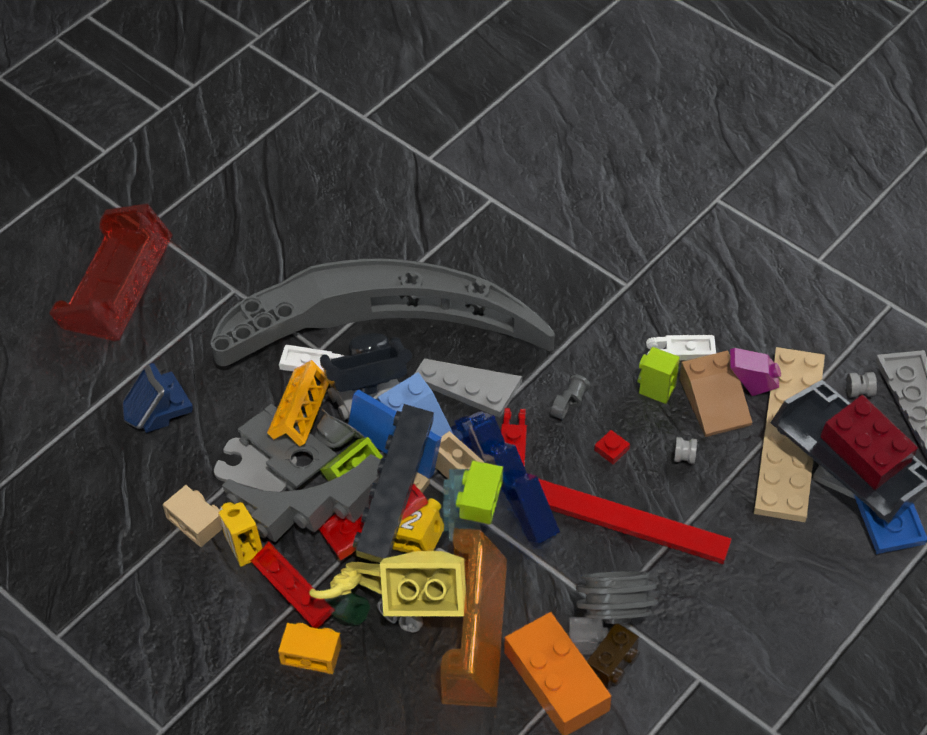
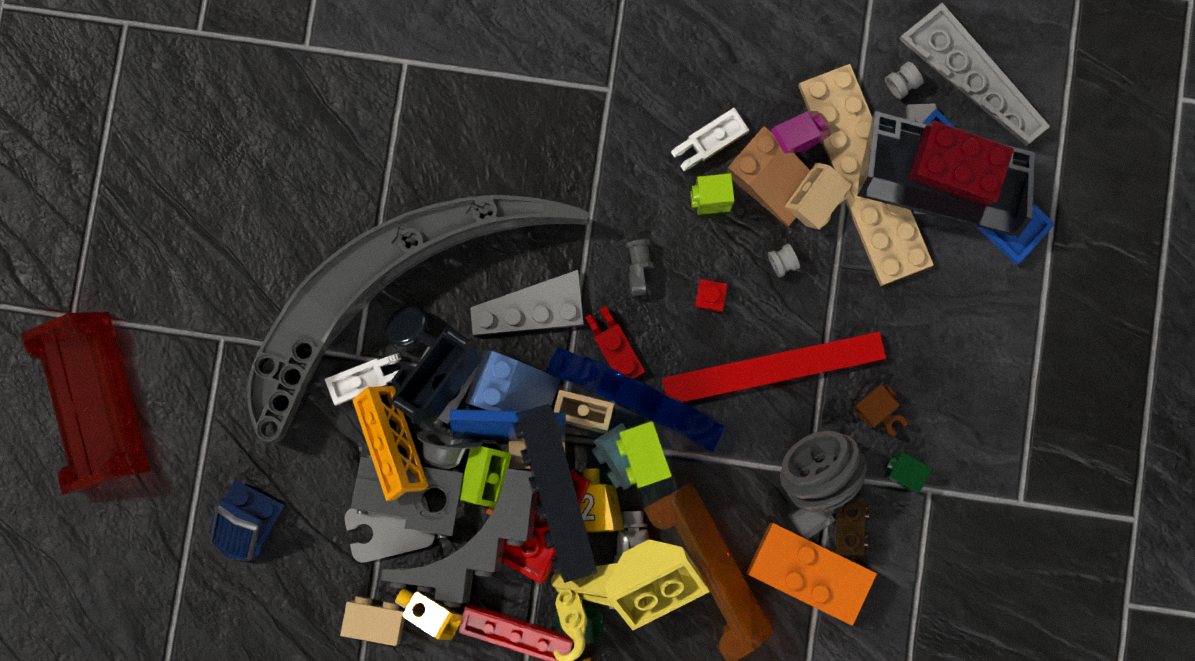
camera: 30 degrees left, 30 degrees up
none -> tan brick [784,163,852,230]
none -> reddish brown brick [852,384,908,437]
none -> dark green brick [884,452,933,494]

